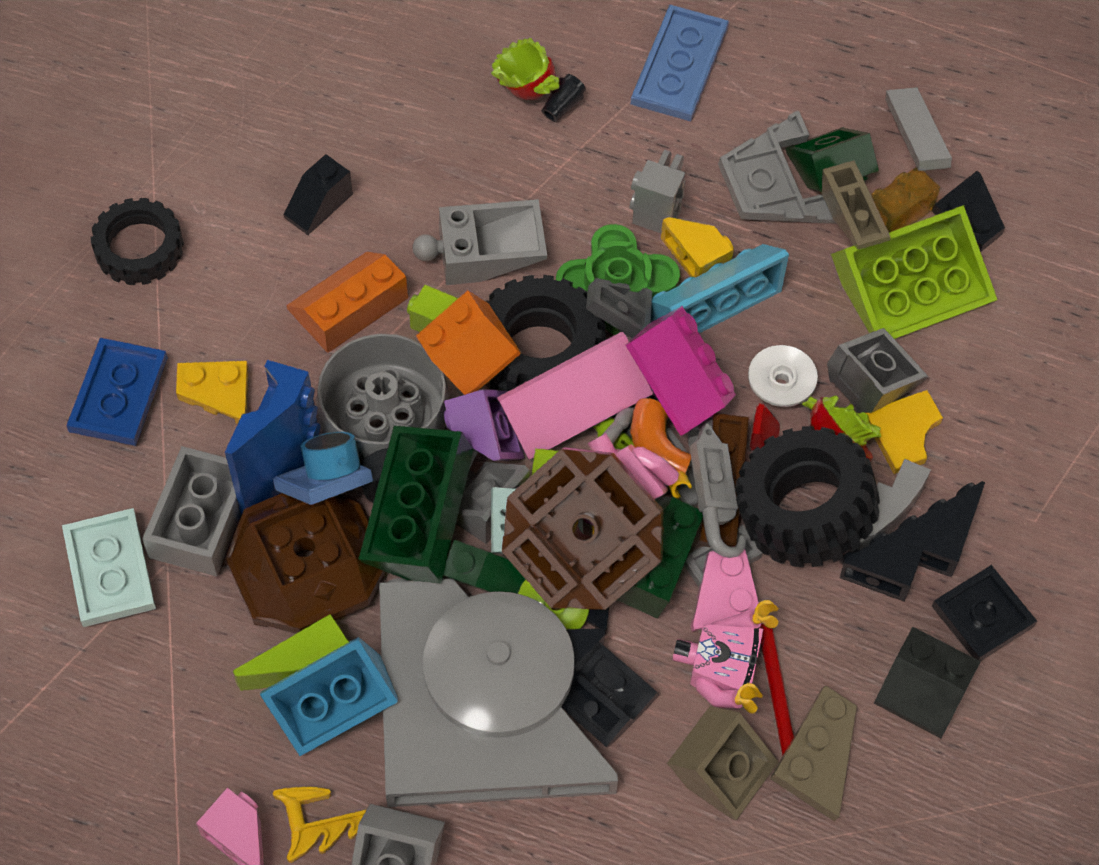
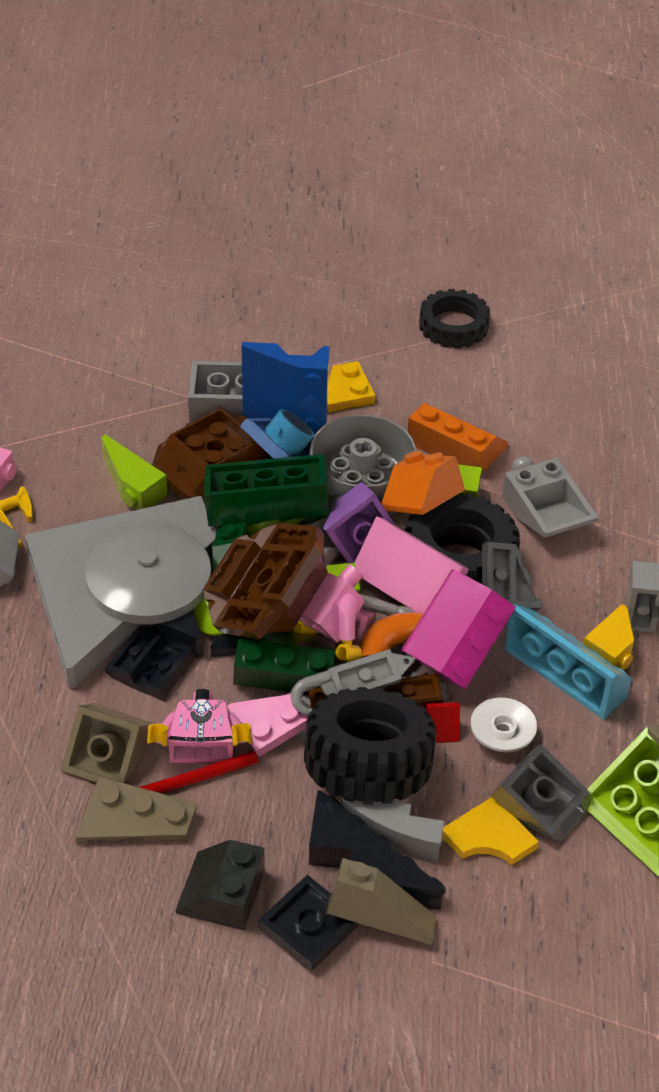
camera: 75 degrees right, 15 degrees down
light aqua plate [62,508,156,627] -> none
blue plate [66,338,168,446] -> none
dark azure slope [260,637,398,756] -> none
black slope [283,154,353,235] -> none
bright green plant [556,224,680,335] -> none
lime hair [802,395,881,462] -> none
none -> dark tan slope [327,858,436,945]

